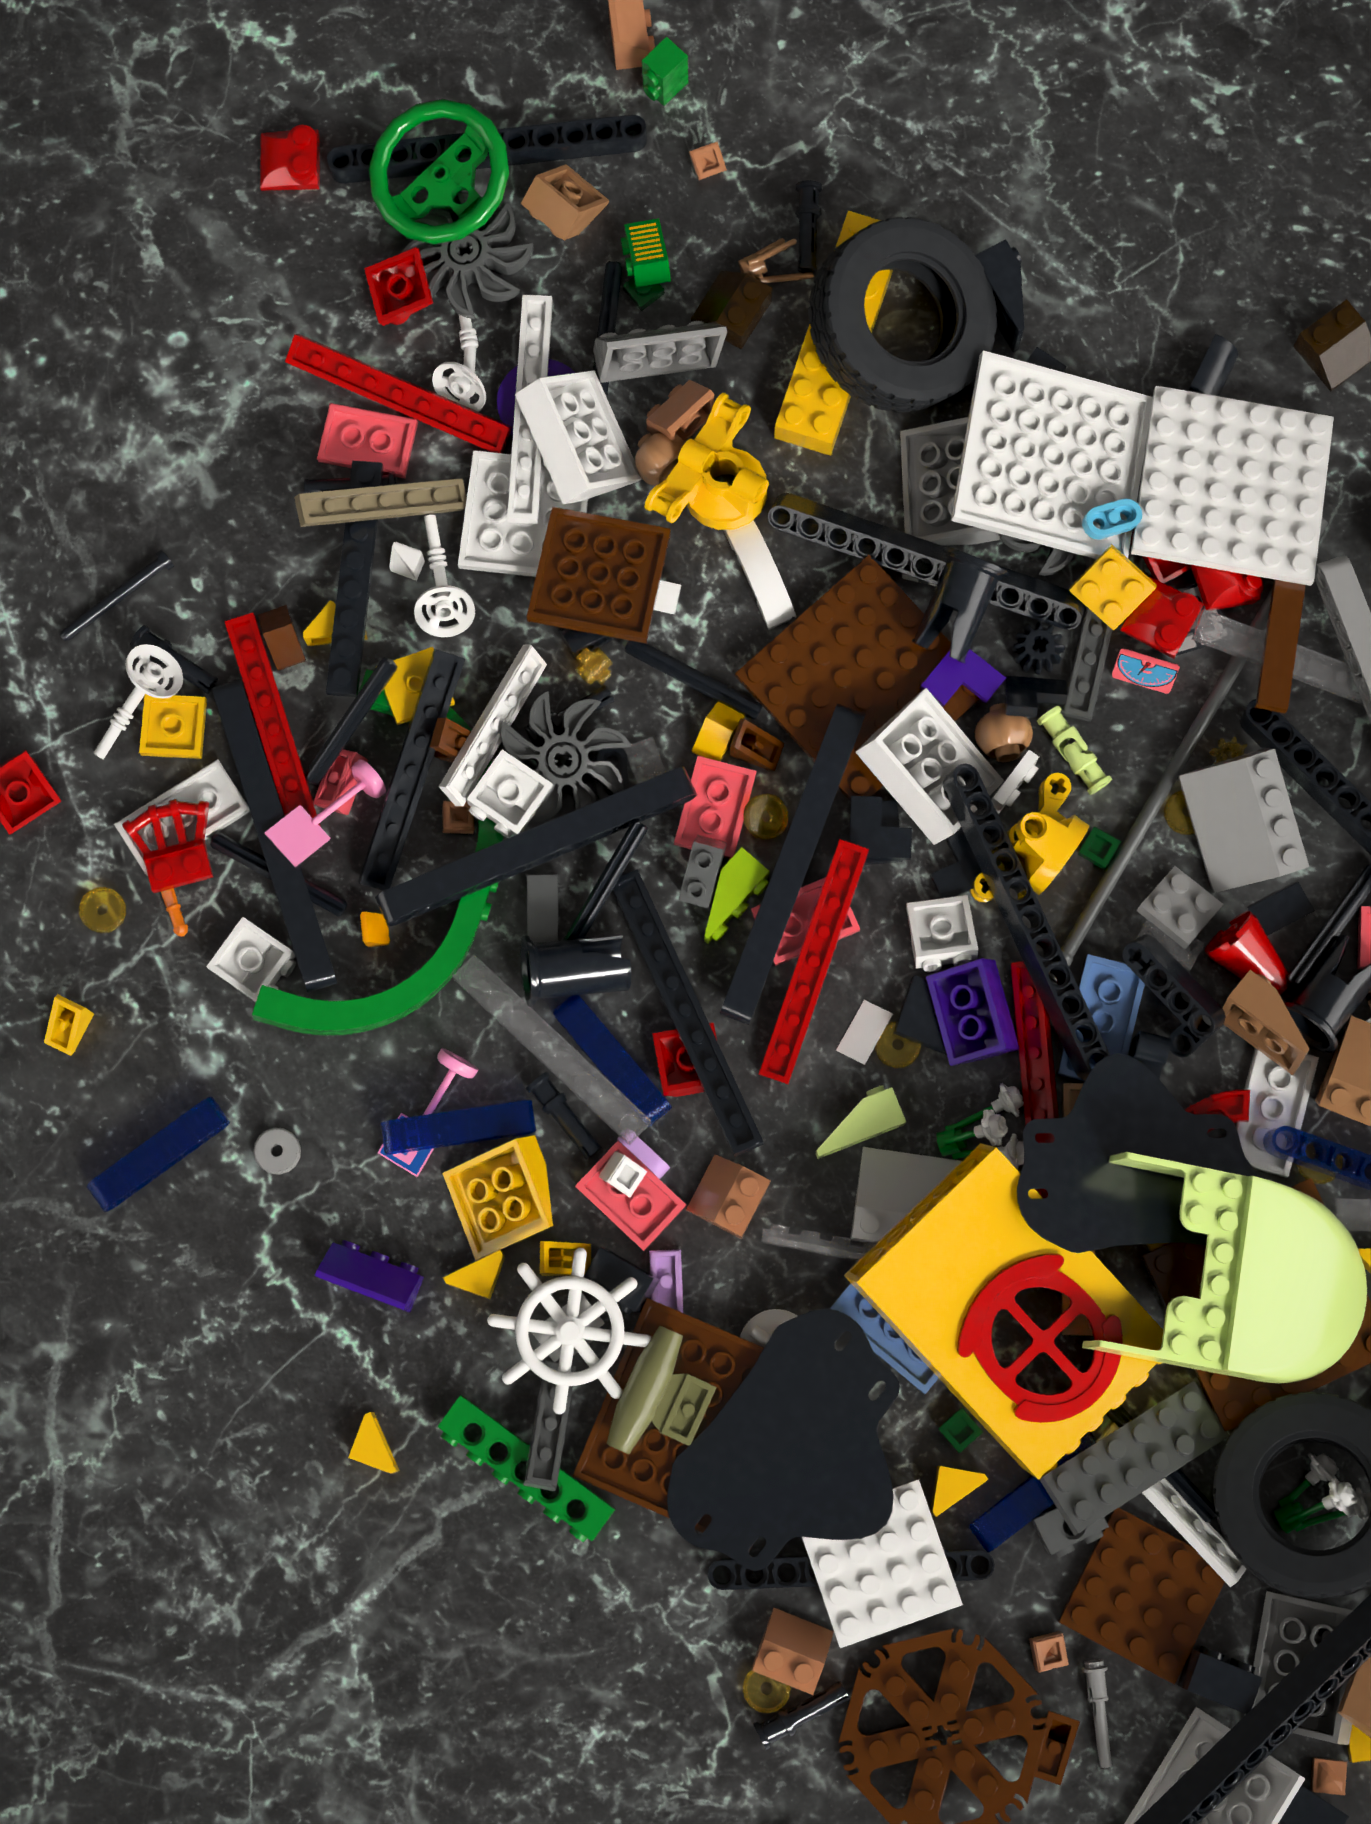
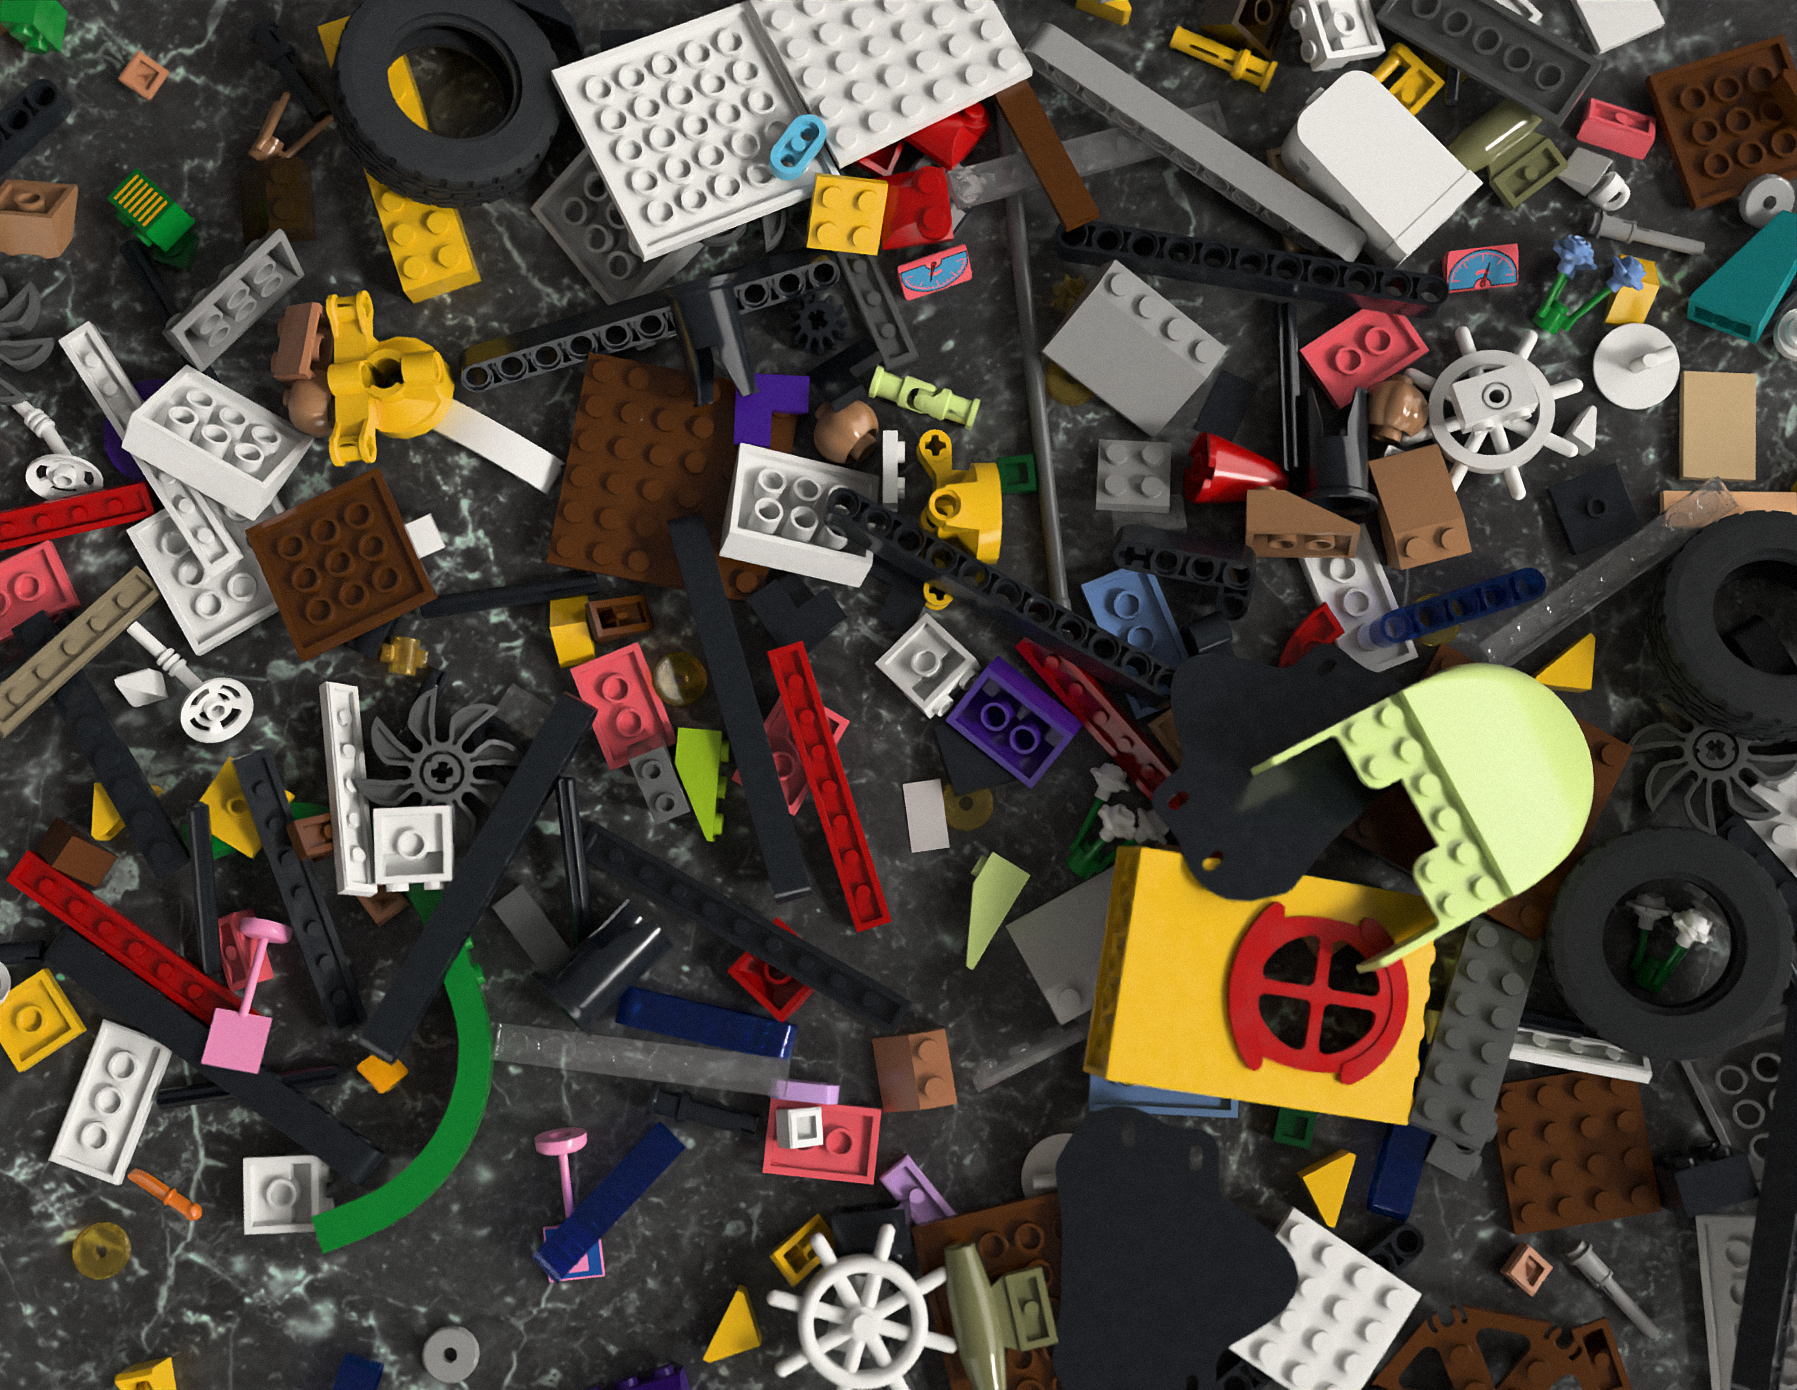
camera: 40 degrees left, 5 degrees up
red plate [122,799,214,893] -> none
yellow slope [442,1135,553,1261] -> none

